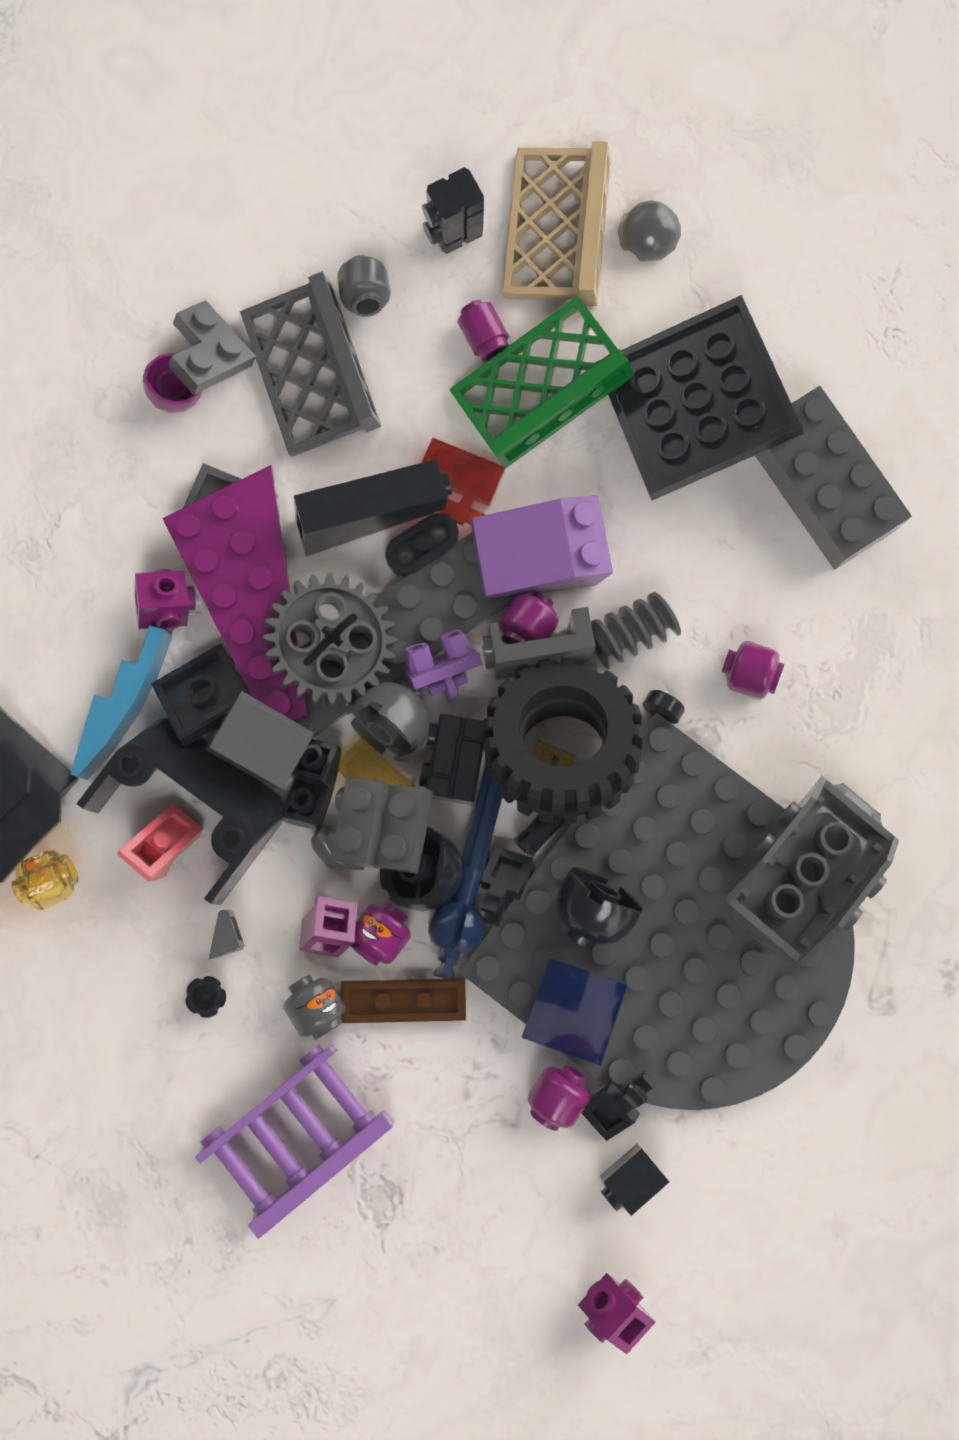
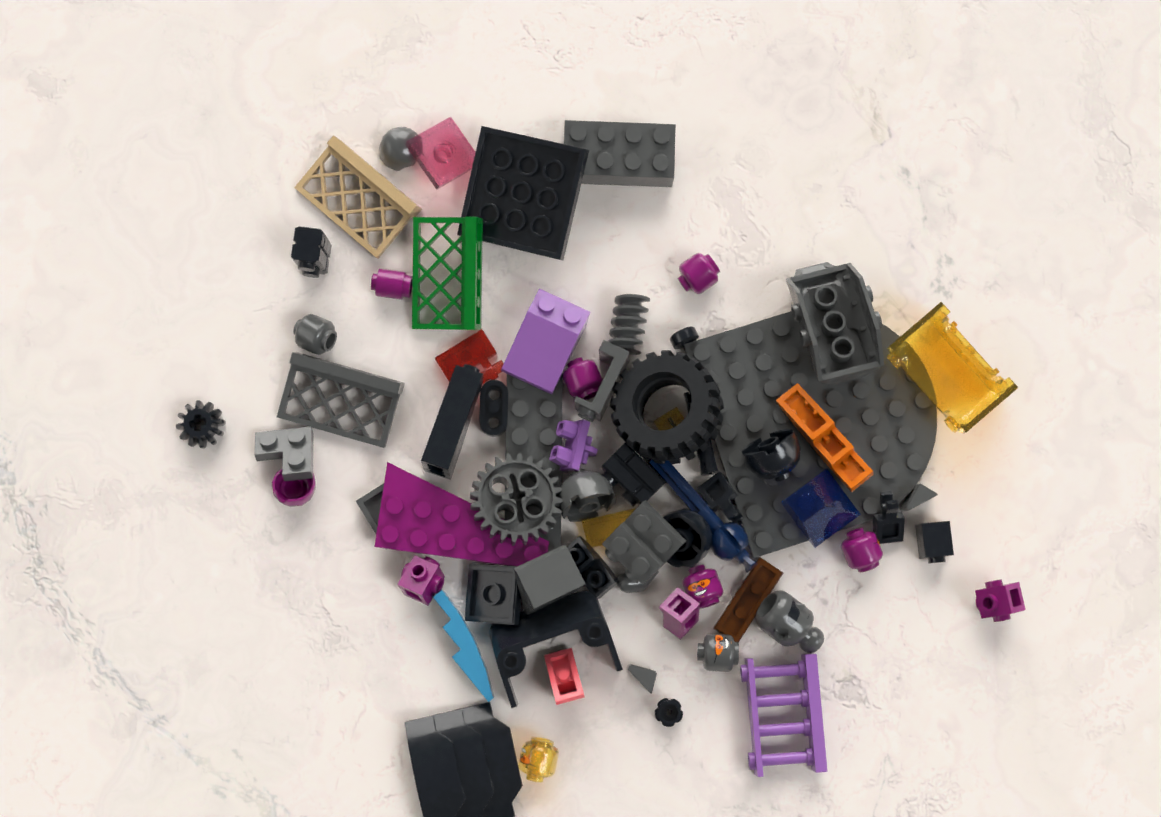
camera: 55 degrees left, 0 degrees up
none -> black gear [176,400,226,449]
none -> clear pink plate [405,117,476,190]
none -> dark grey piece [756,590,825,653]
none -> orange slope [776,383,873,492]
none -> clear yellow windscreen [887,302,1018,434]
none -> dark grey slope [900,483,938,512]

